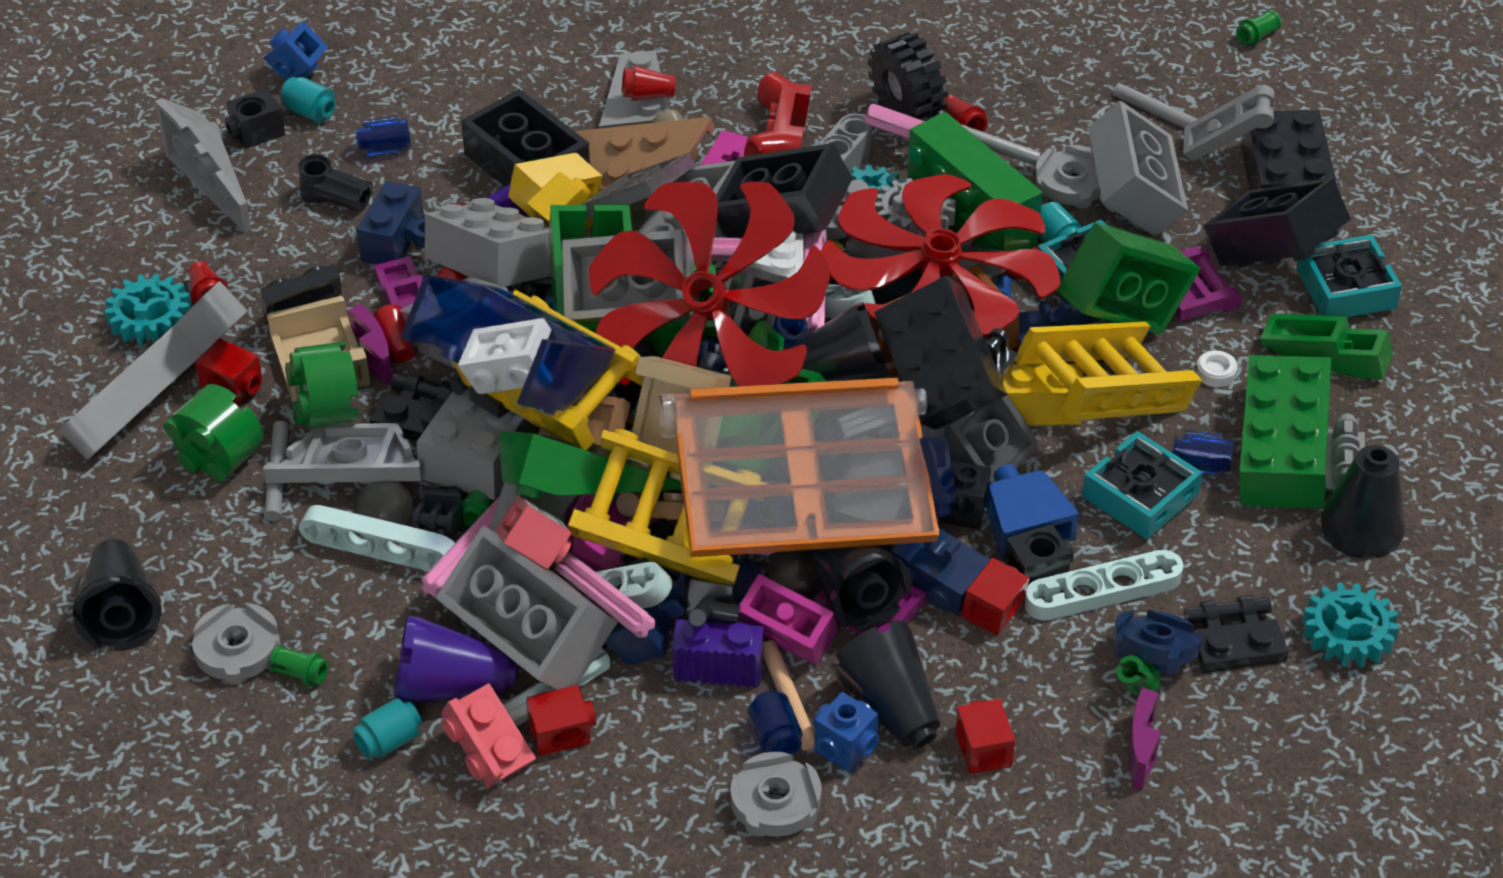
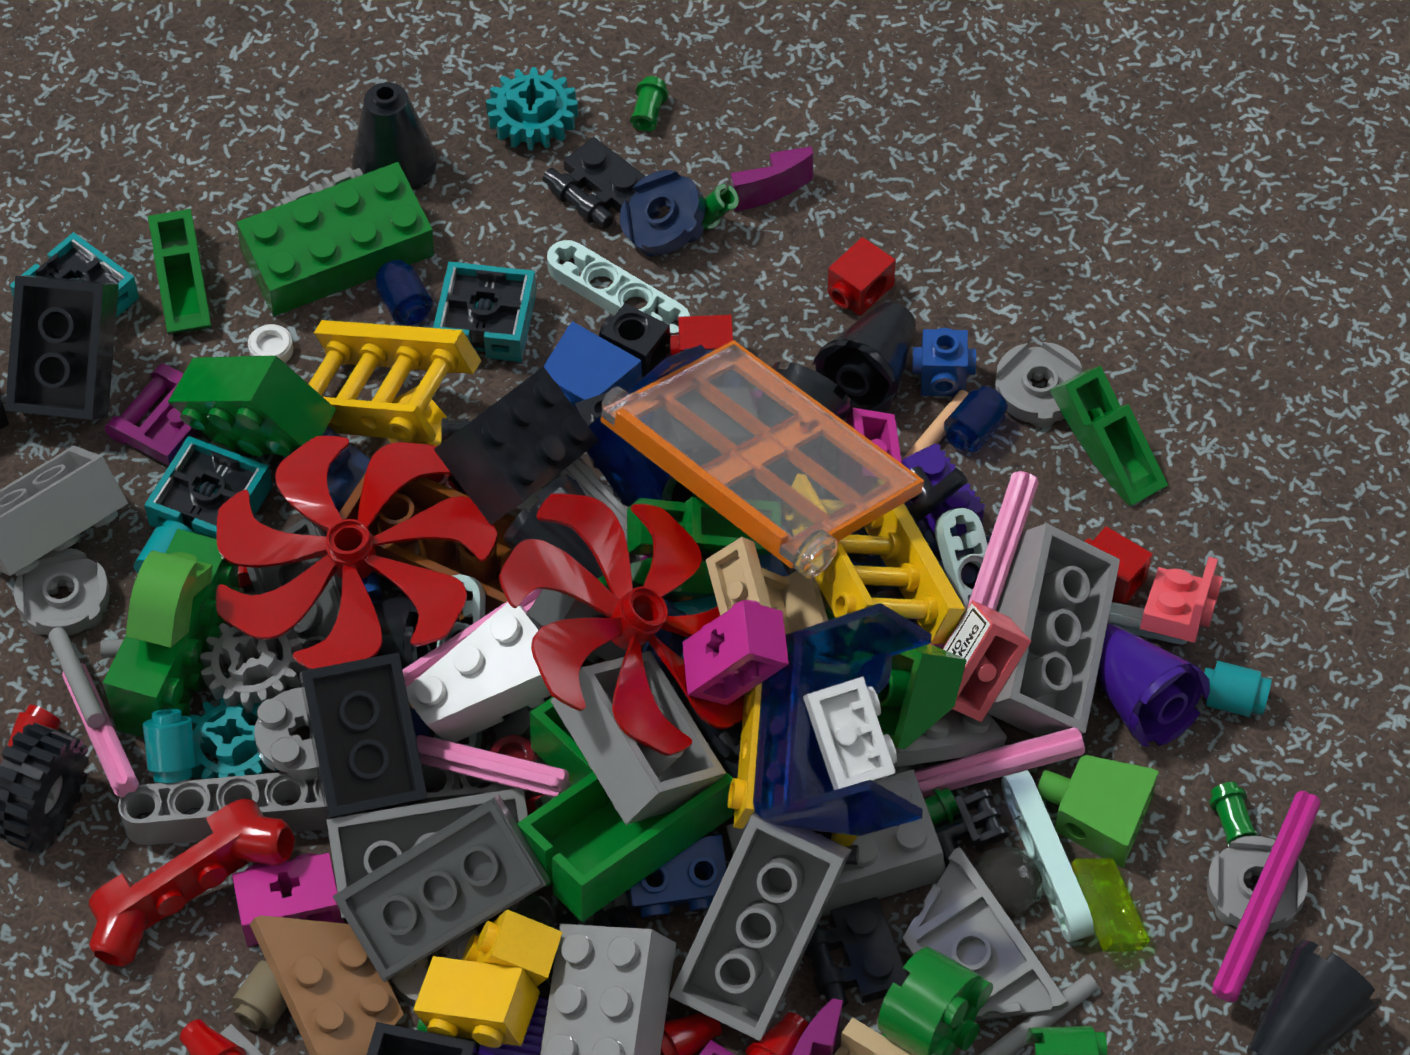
camera: 125 degrees left, 10 degrees up
none -> bright green brick [126,550,213,648]
none -> teal brick [143,709,196,783]
none -> green pin [630,76,669,132]
none -> dark pink brick [682,600,789,706]
none -> bright green torso [1037,755,1159,868]
none -> green slope [1049,366,1168,506]
none -> clear neon green tile [1070,858,1150,952]
none -> dark pink axle [1212,791,1321,1003]

